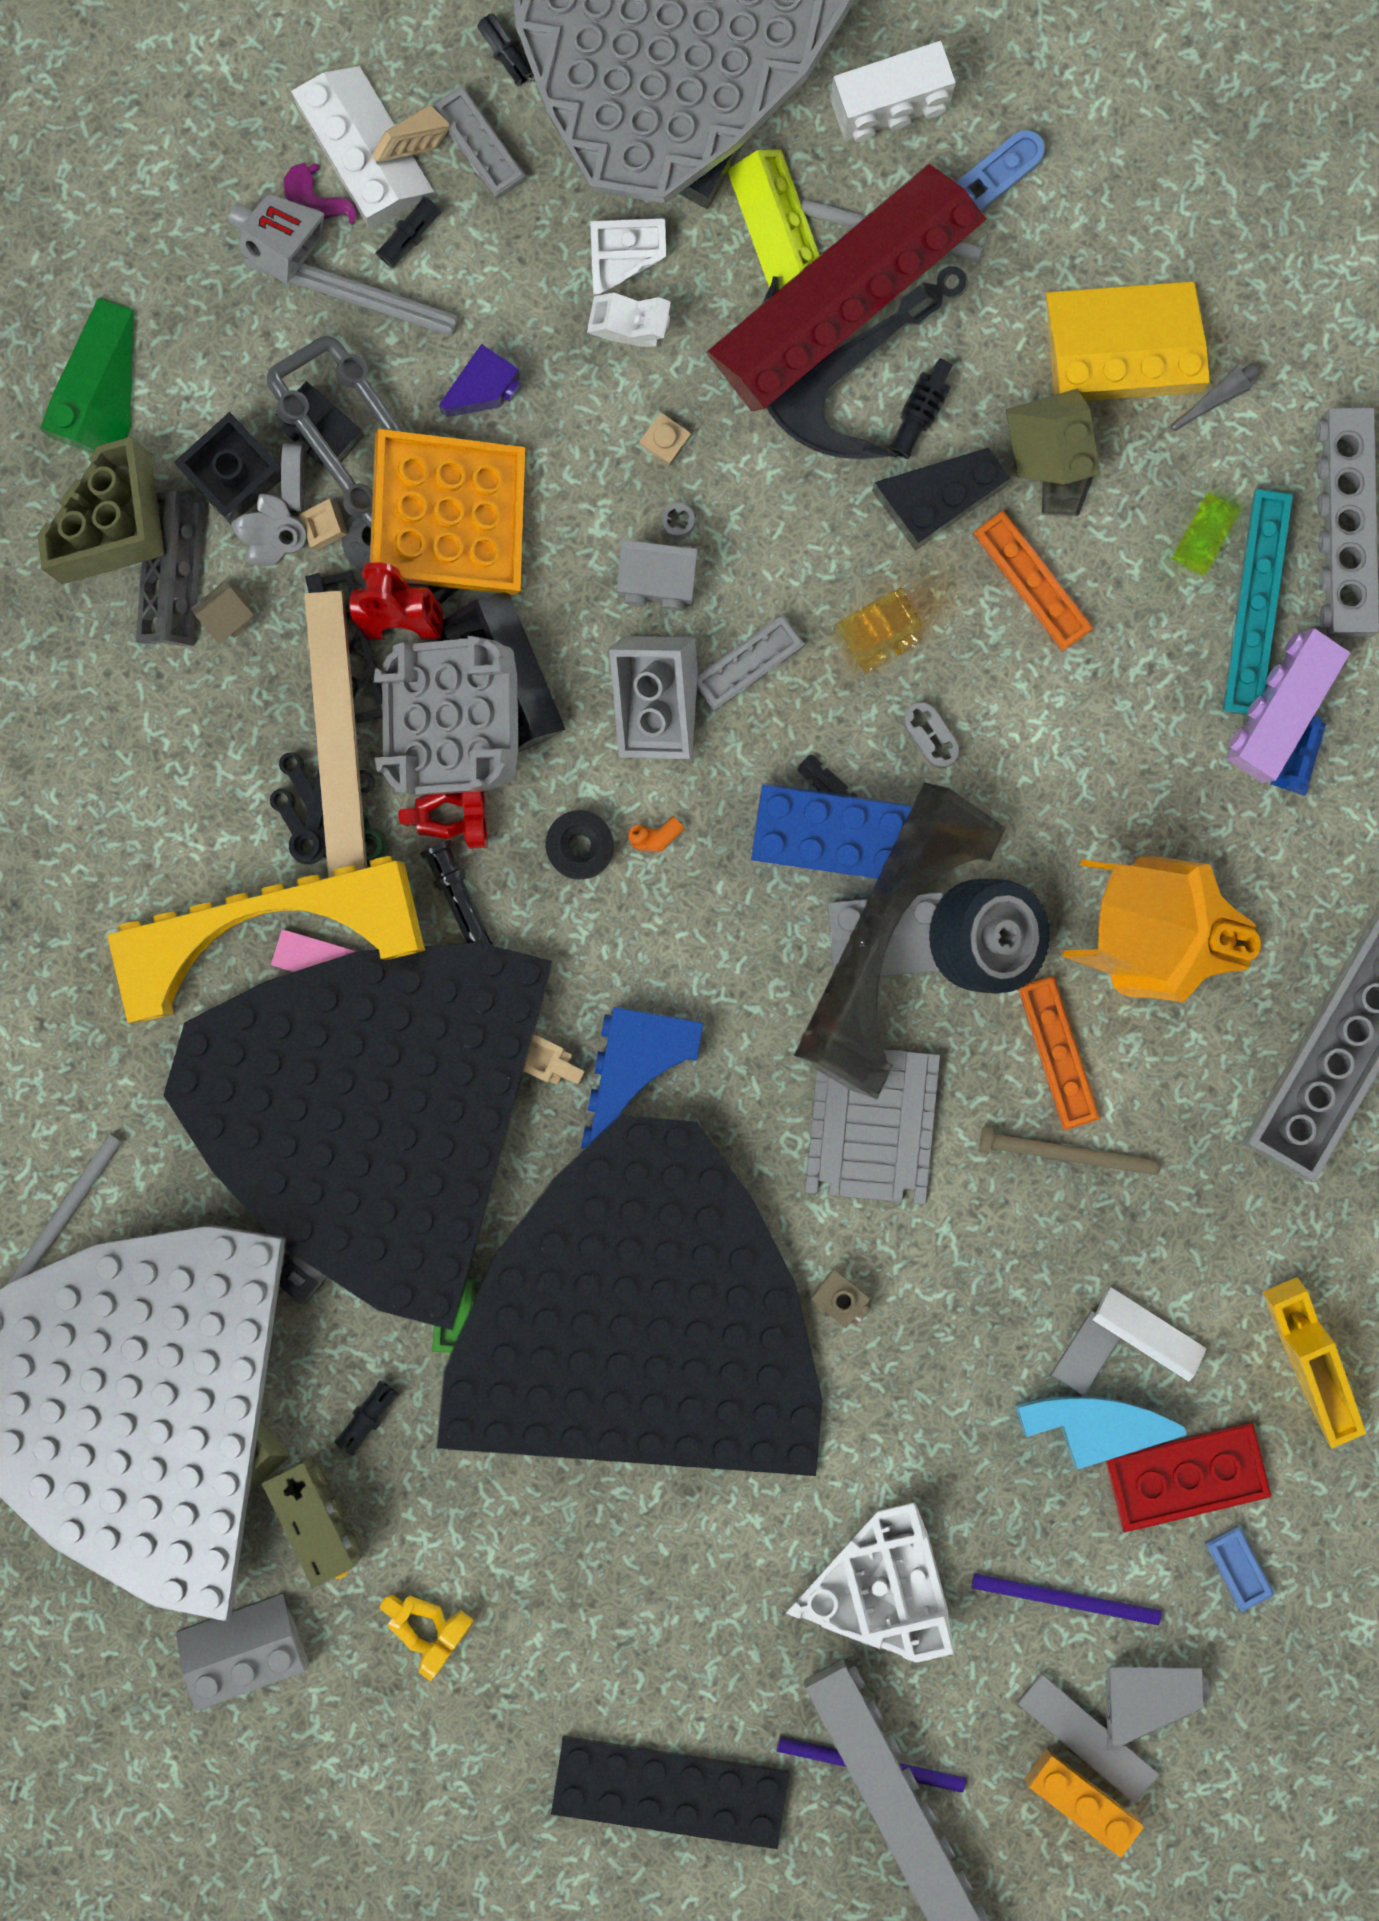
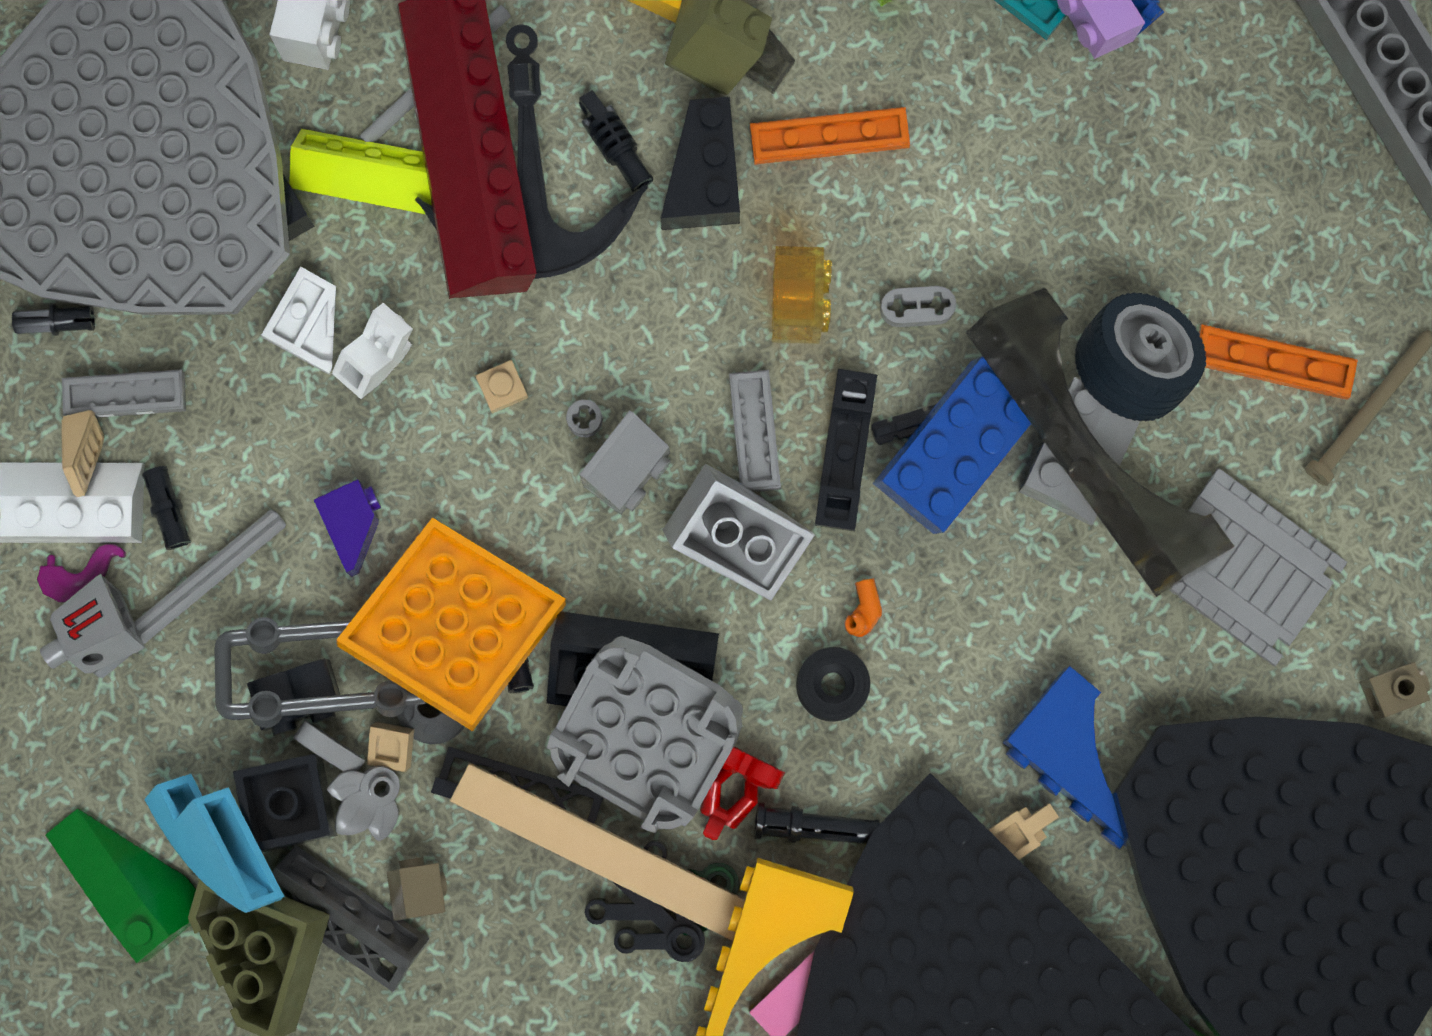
camera: 60 degrees left, 5 degrees down
red piece [350,562,444,640] -> none
light orange piece [1062,856,1261,1003] -> none
none -> medium azure slope [144,774,284,913]
none -> black slope [815,369,878,532]

